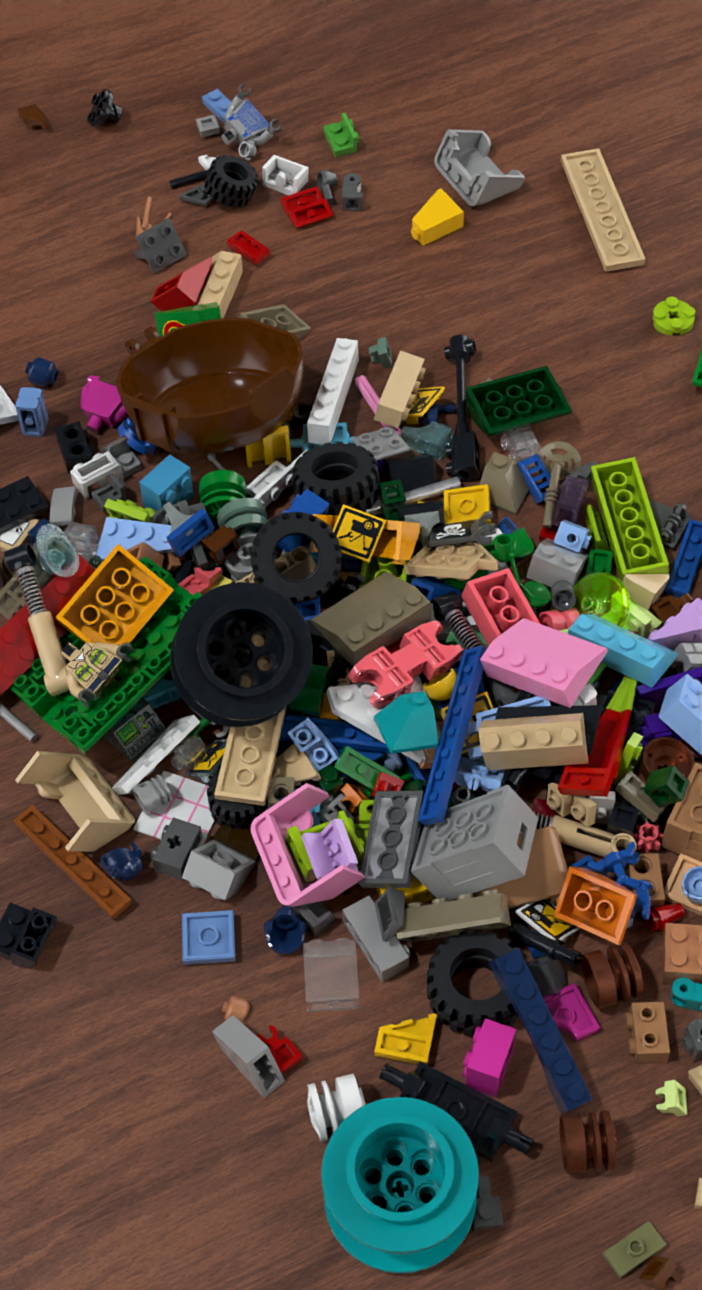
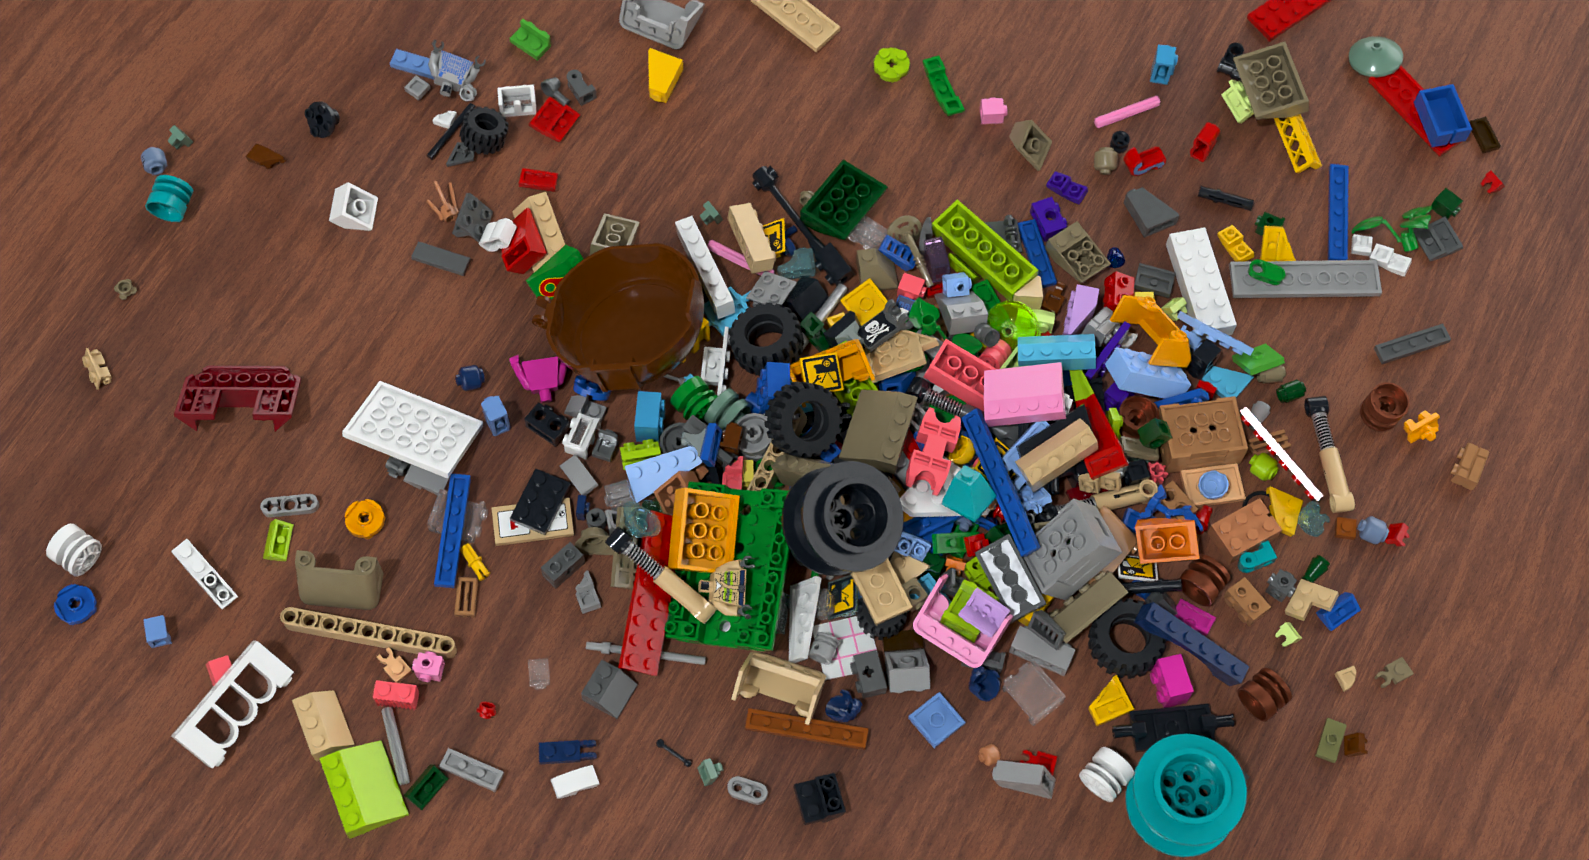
camera: 40 degrees left, 10 degrees up
none -> white slope [329,182,378,231]
none -> dark grey tile [411,241,471,276]
none -> white brick [479,218,517,252]
none -> coral brick [897,273,927,300]

